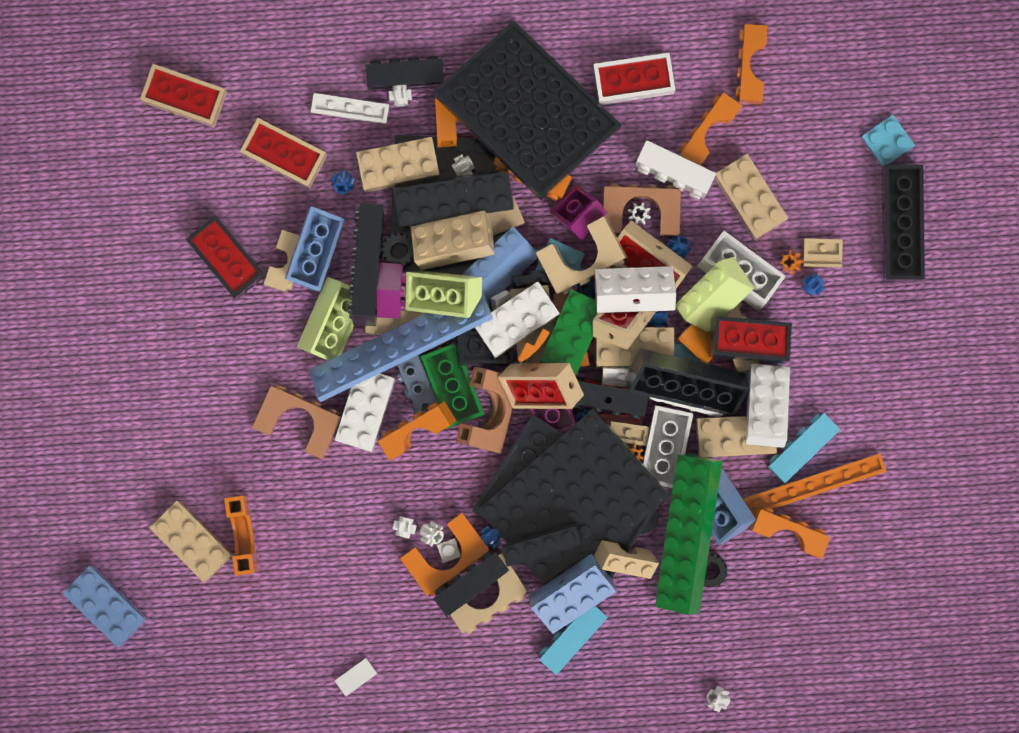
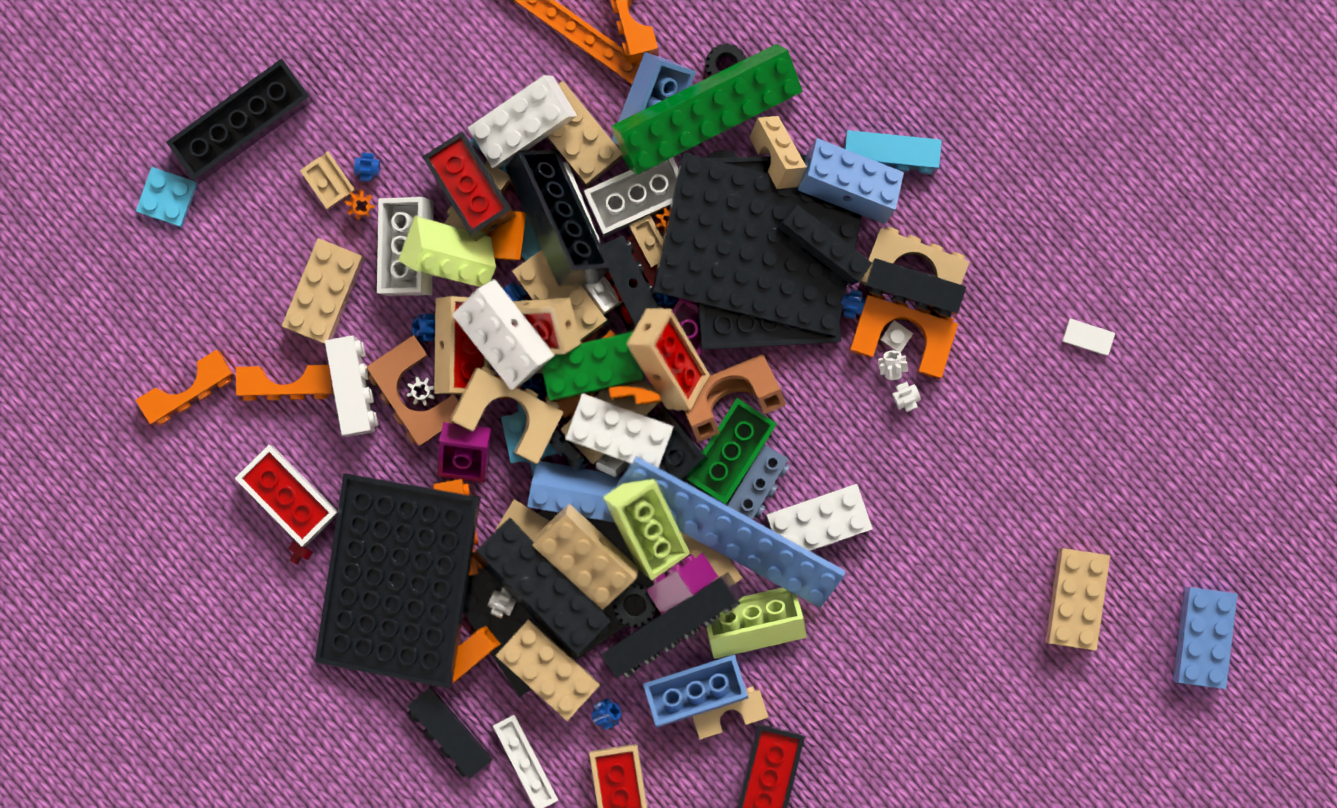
camera: 135 degrees left, 0 degrees up
orange arch [224,496,259,576] -> none
nougat arch [252,384,342,460] -> none
orange arch [378,401,456,461] -> none
white gear [389,85,412,106] -> none
medium azure brick [767,413,840,483] -> none
none -> dark red tile [288,540,313,565]

